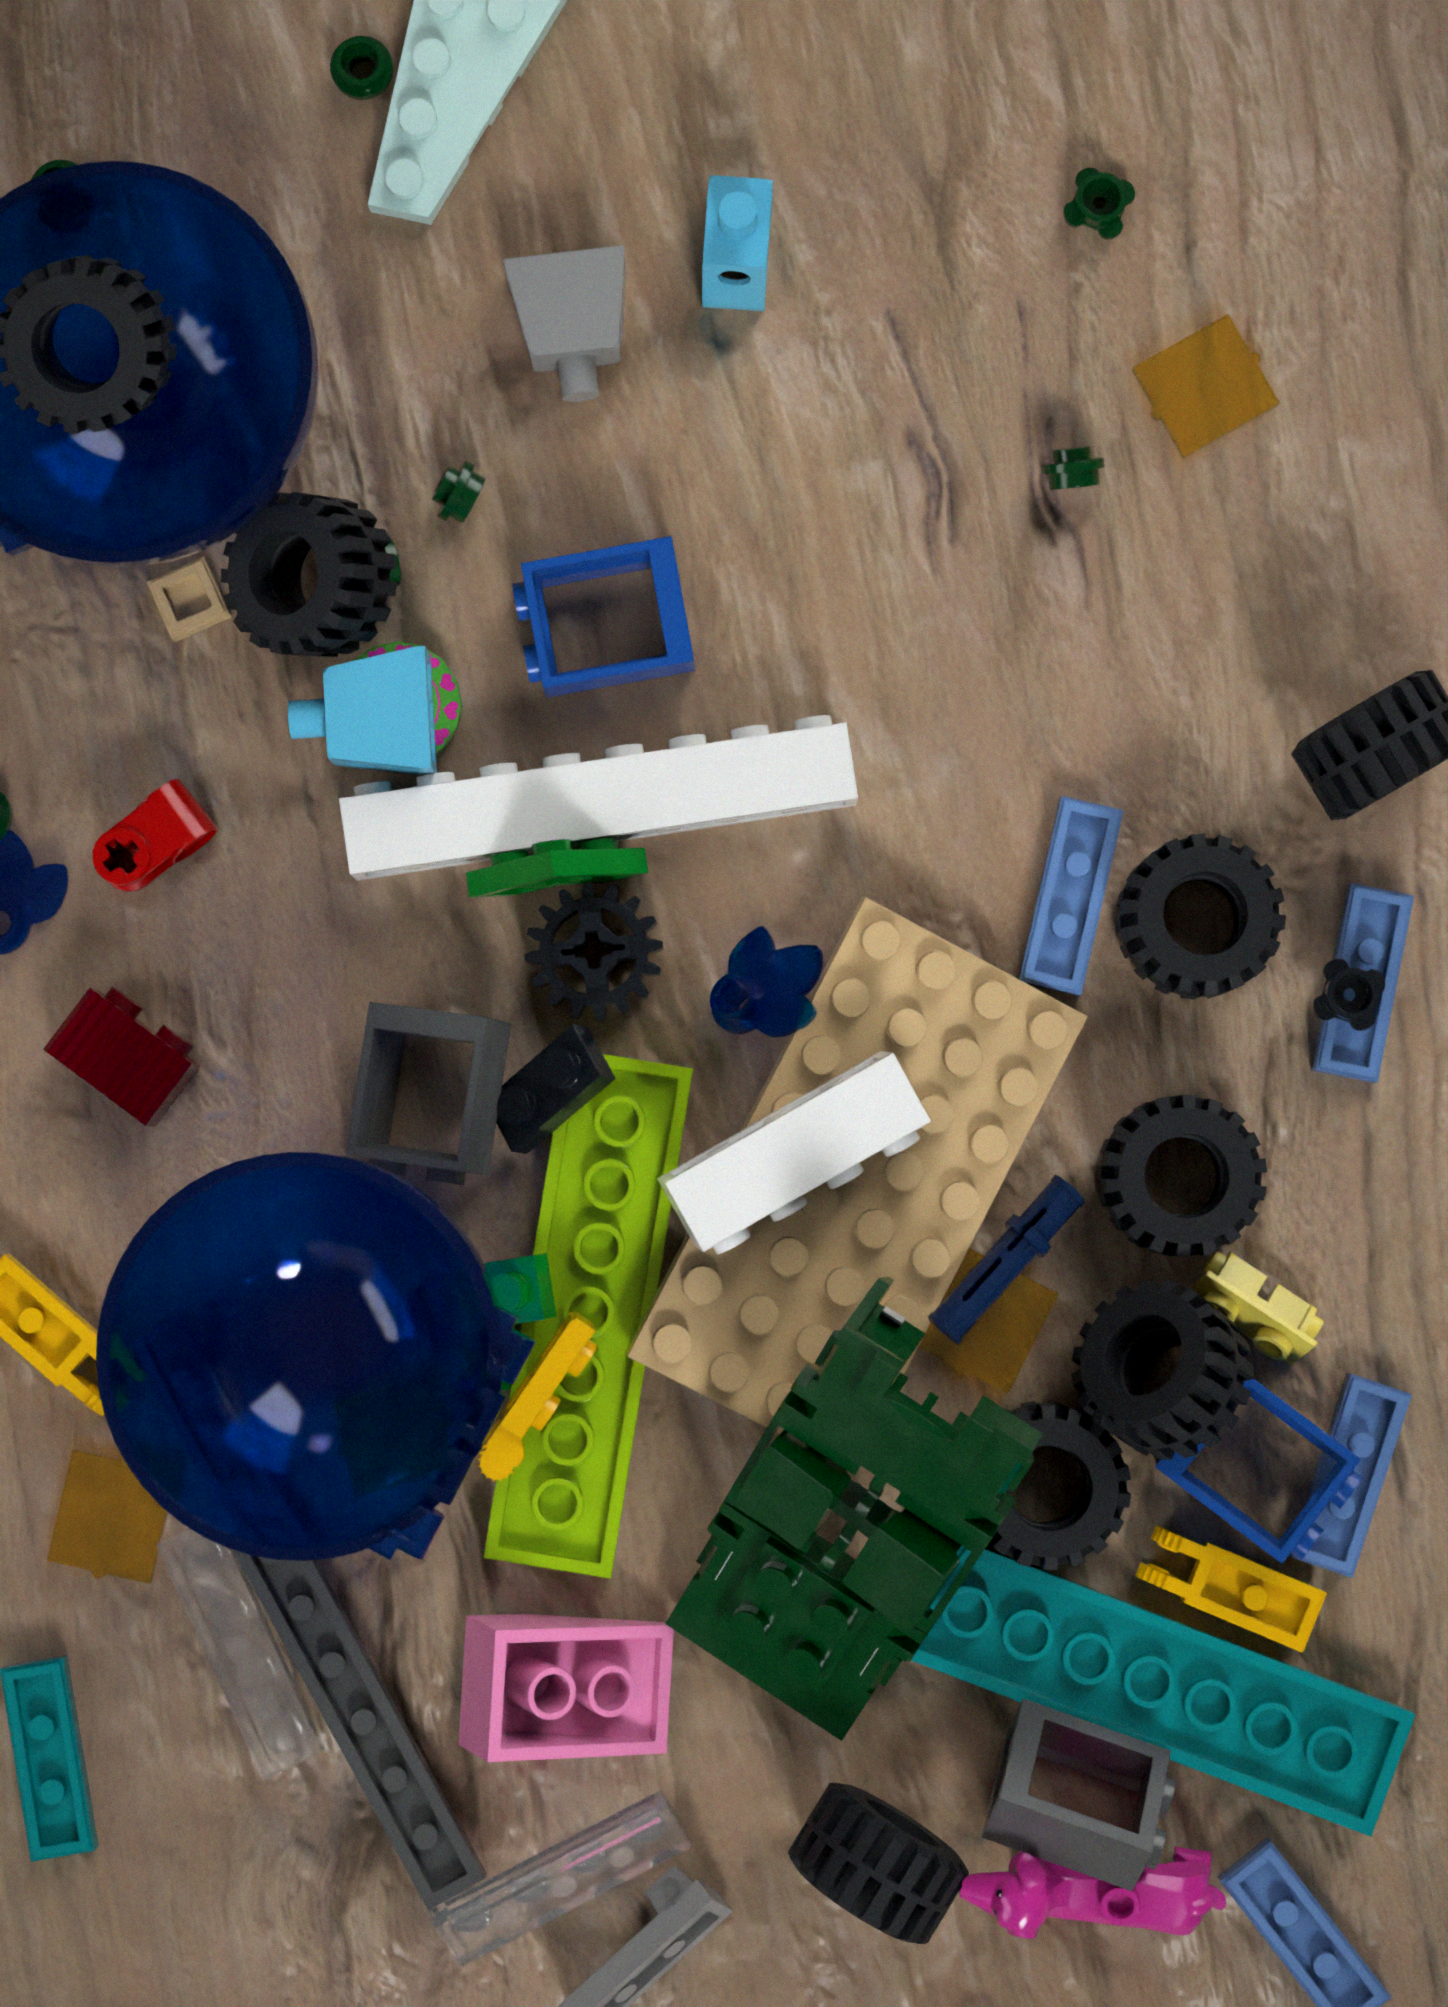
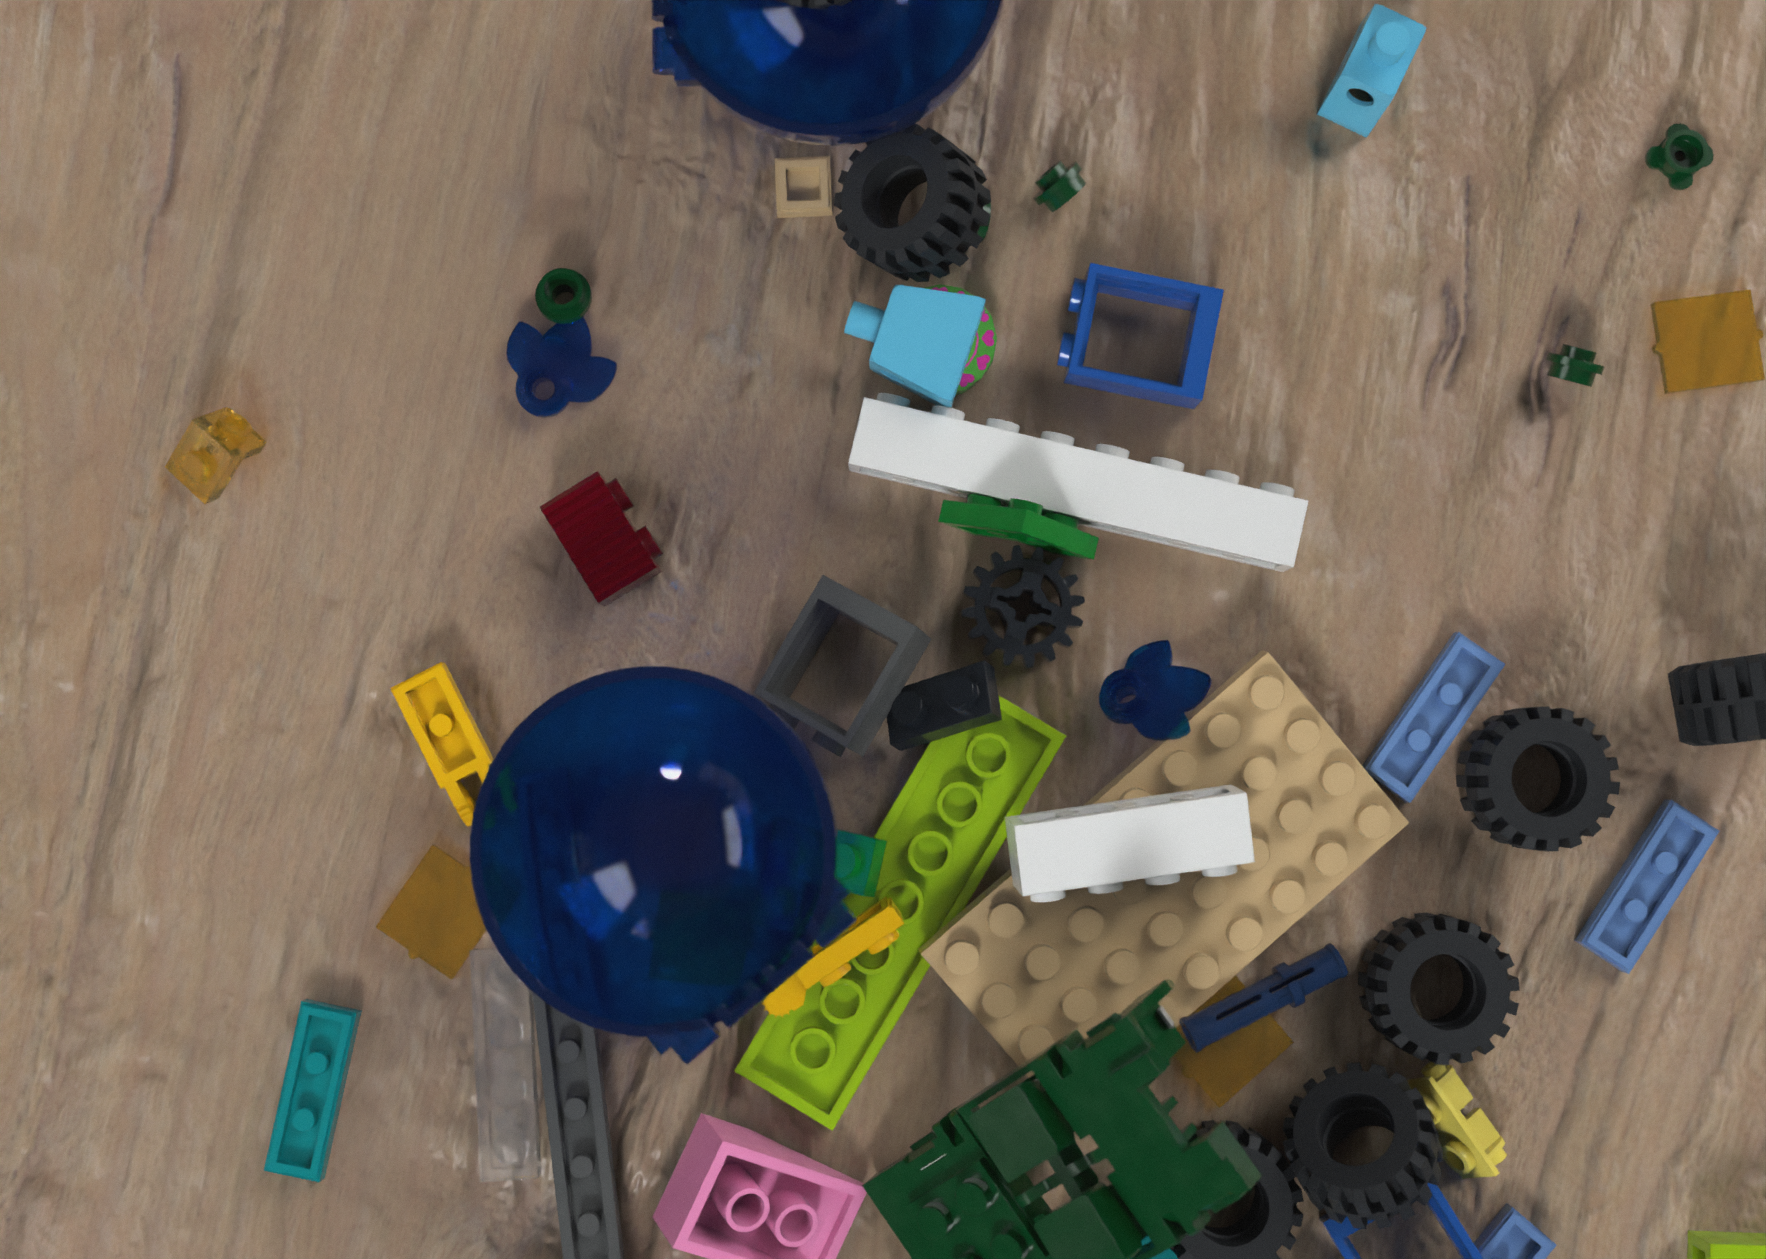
camera: 20 degrees right, 0 degrees up
red piece [92,779,218,892] -> none
light grey torso [503,245,627,402] -> none
black plate [1313,959,1385,1031] -> none

